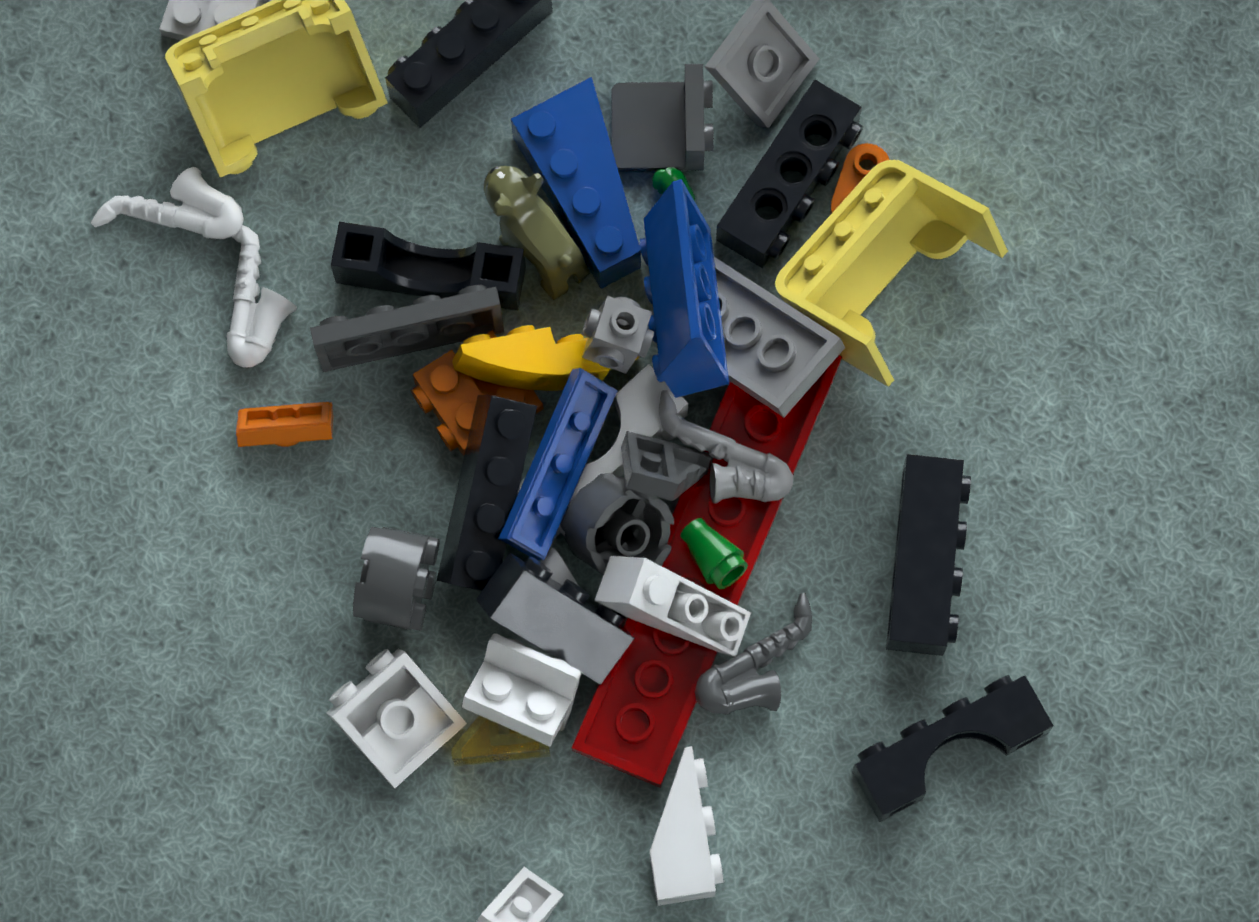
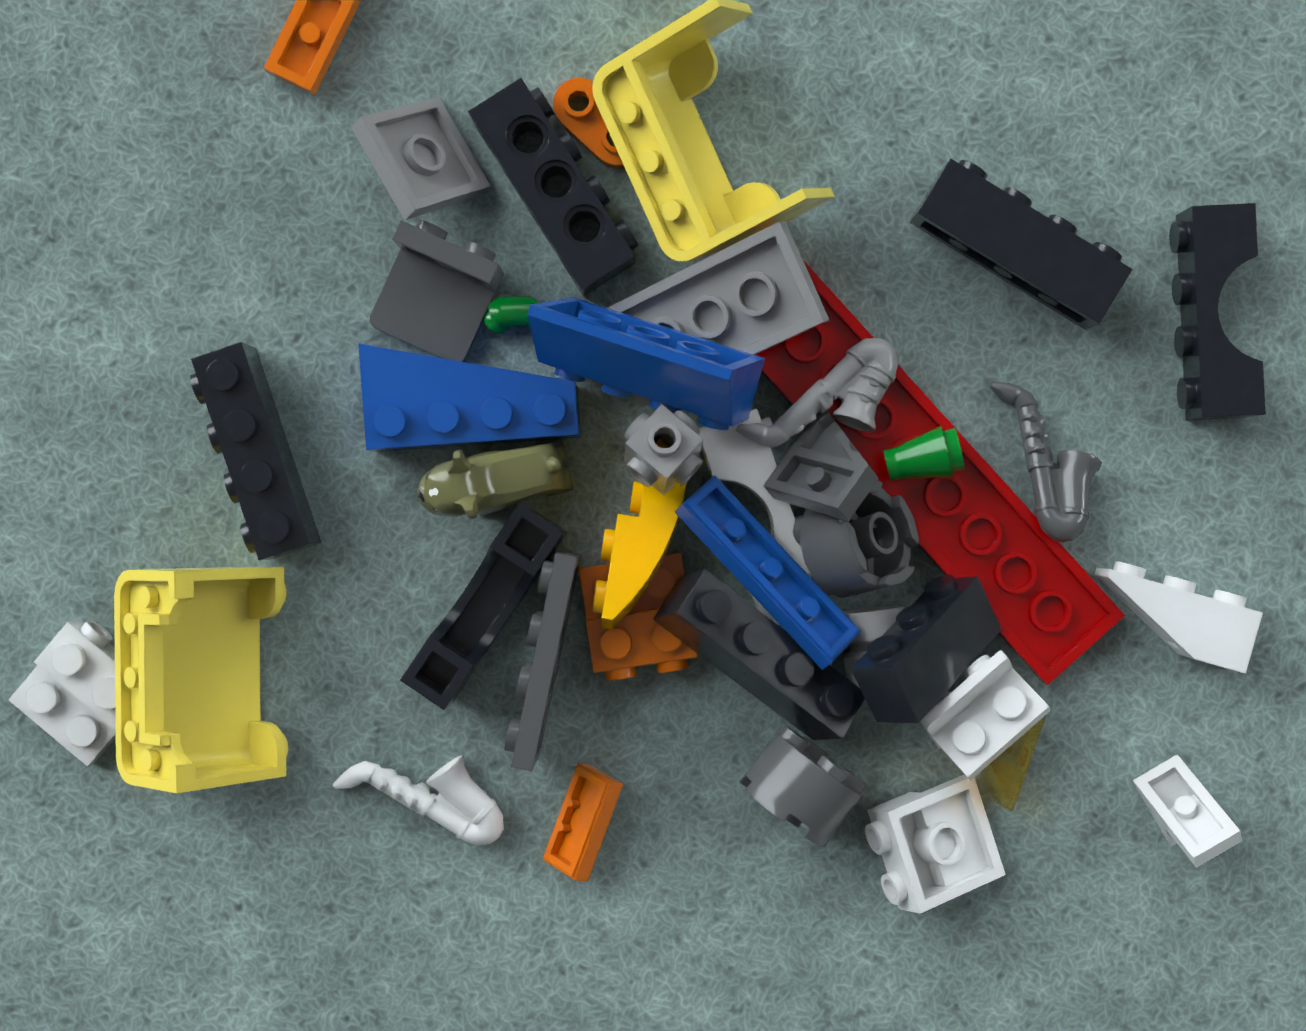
camera: 70 degrees left, 15 degrees up
white piece [91,167,243,239] -> none
white slope [595,556,751,657] -> none

